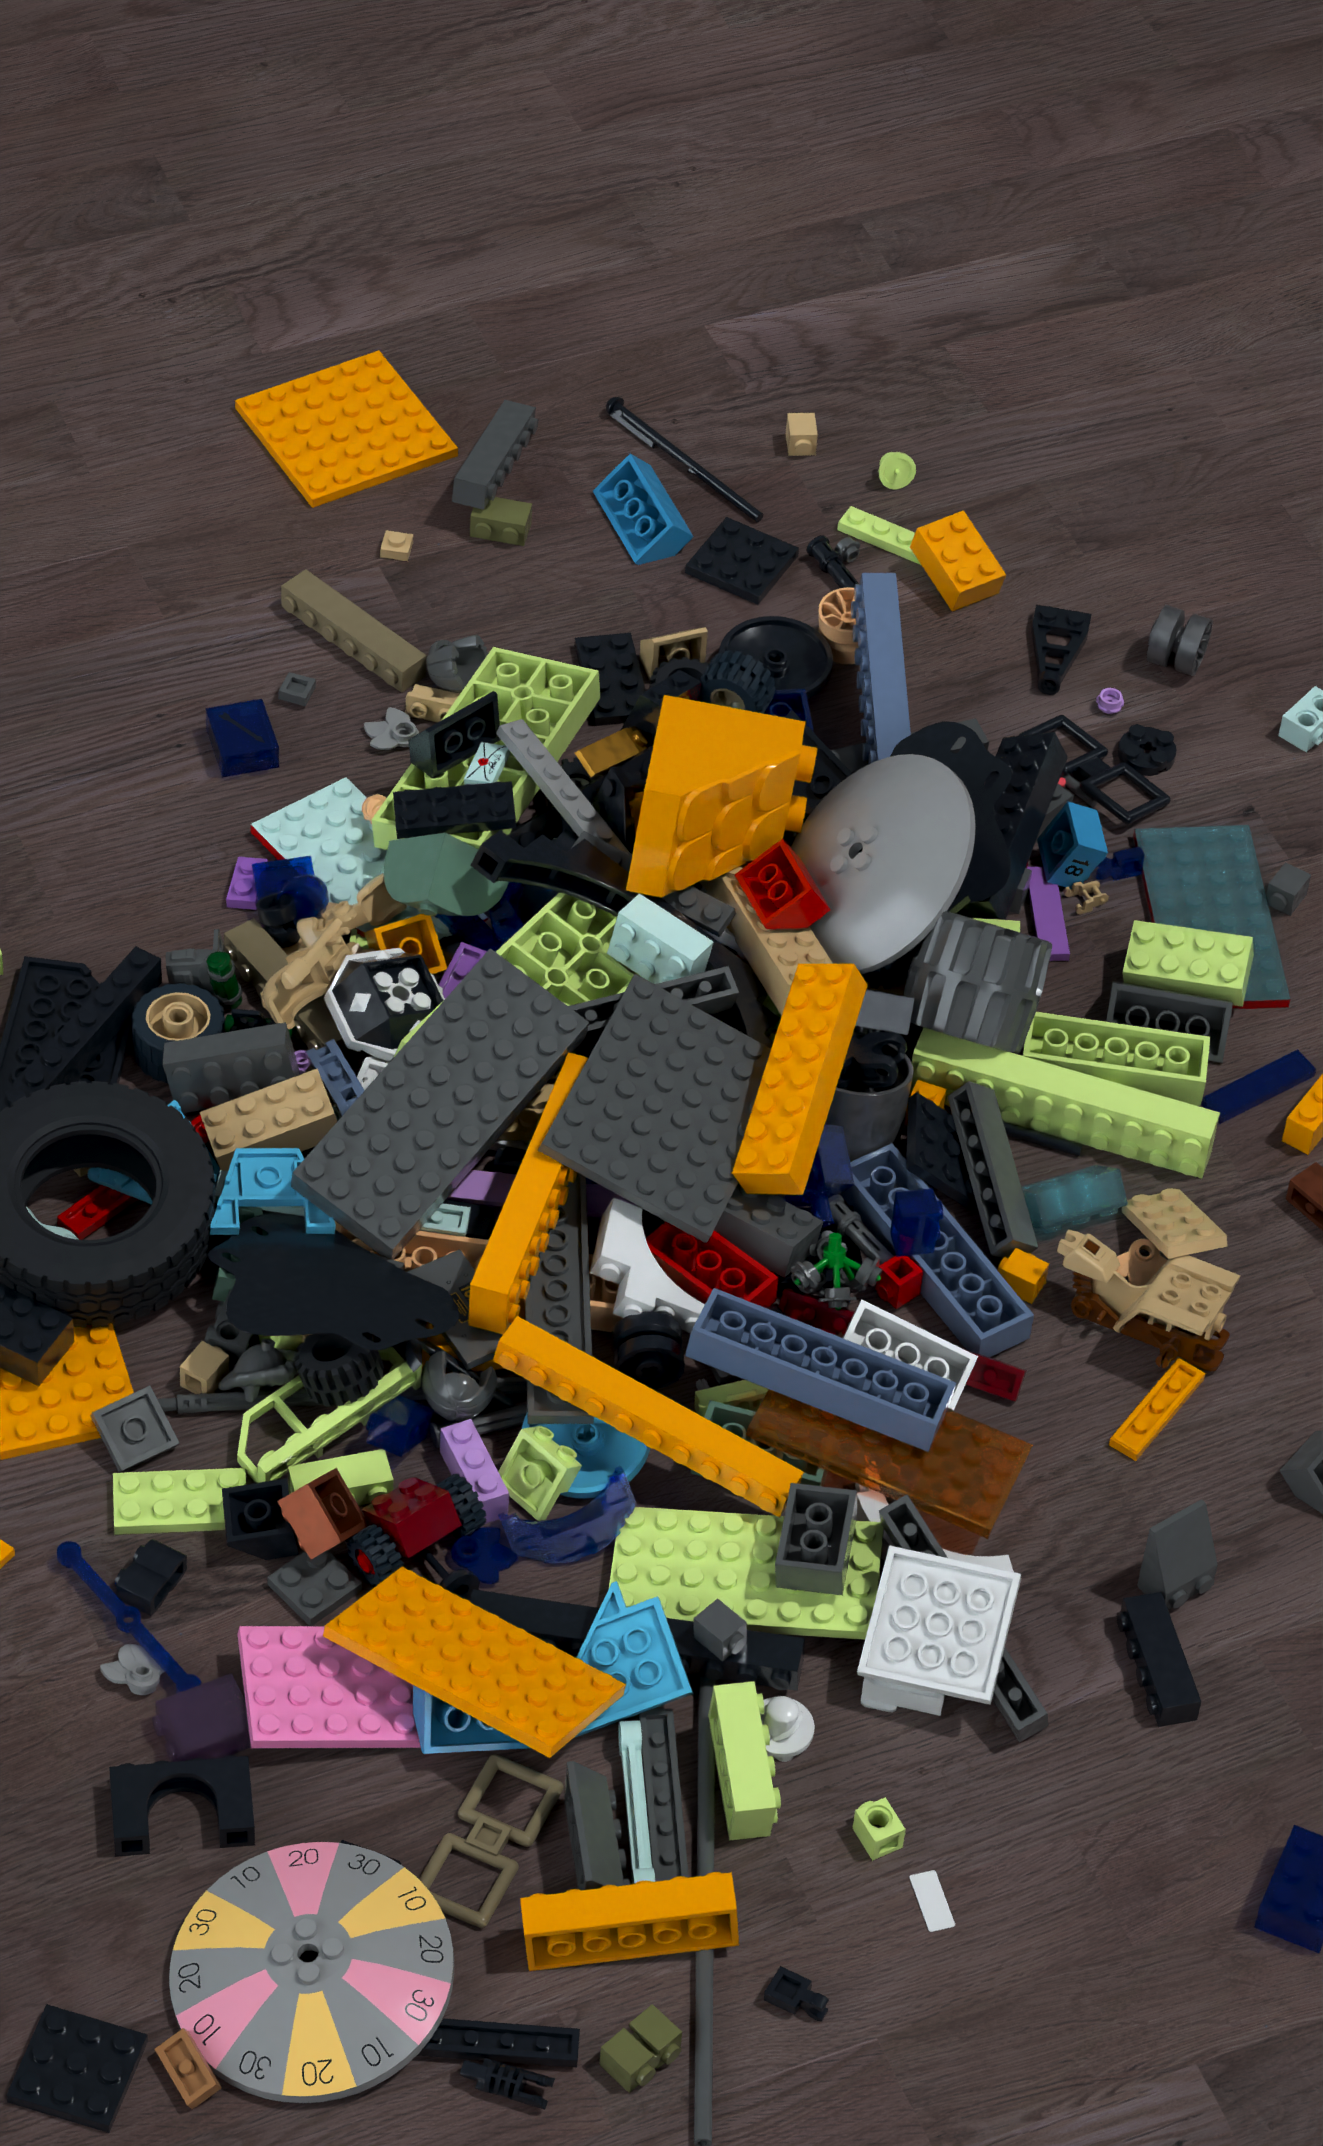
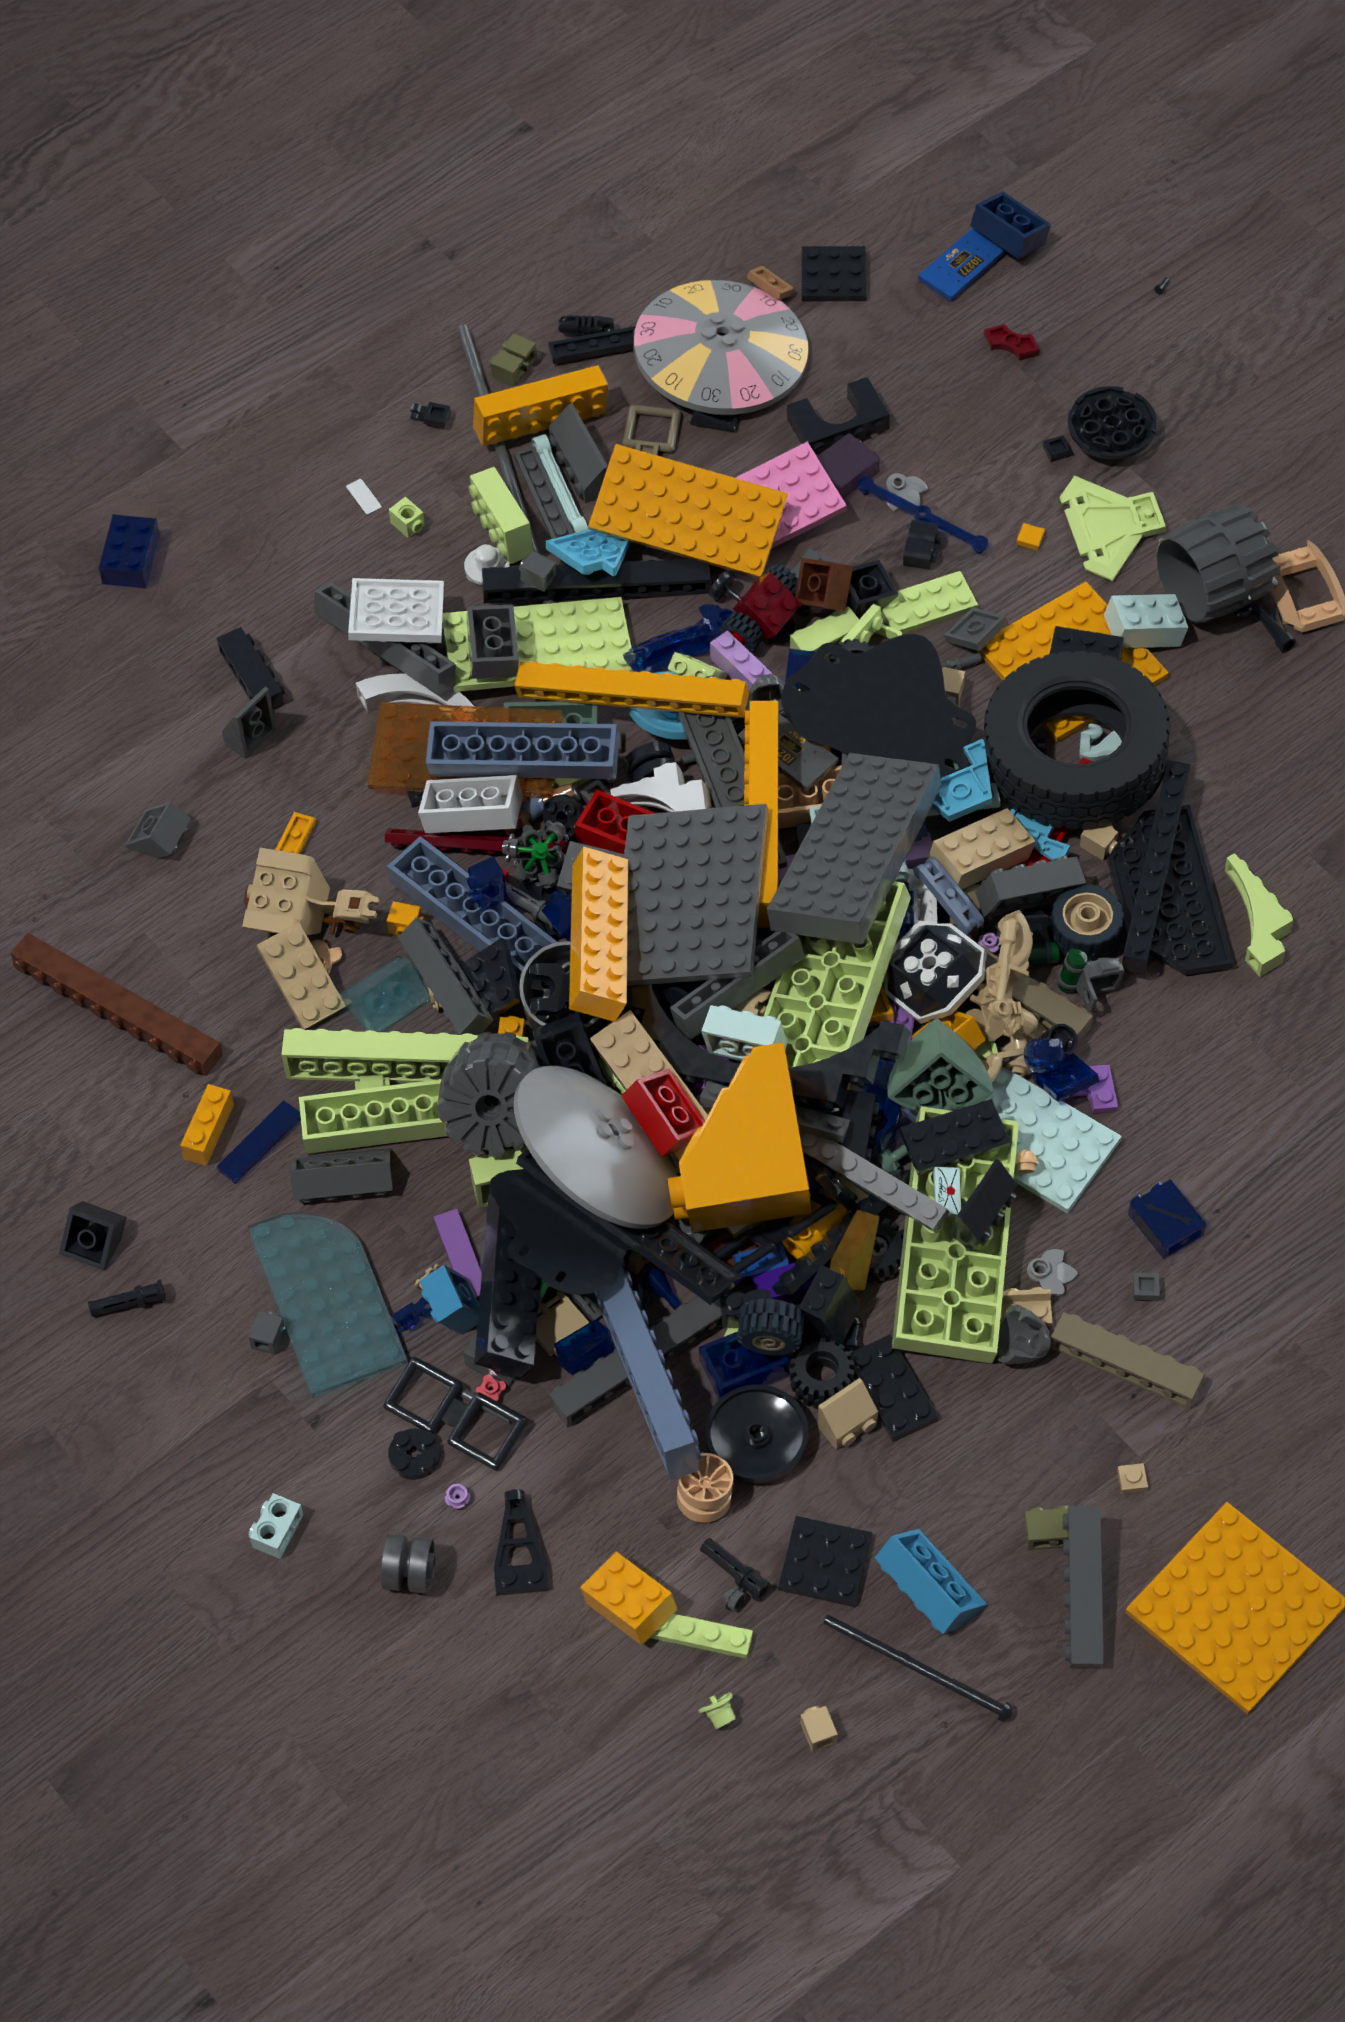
camera: 170 degrees right, 10 degrees up
yellowish green brick [1123,920,1254,1007] -> none

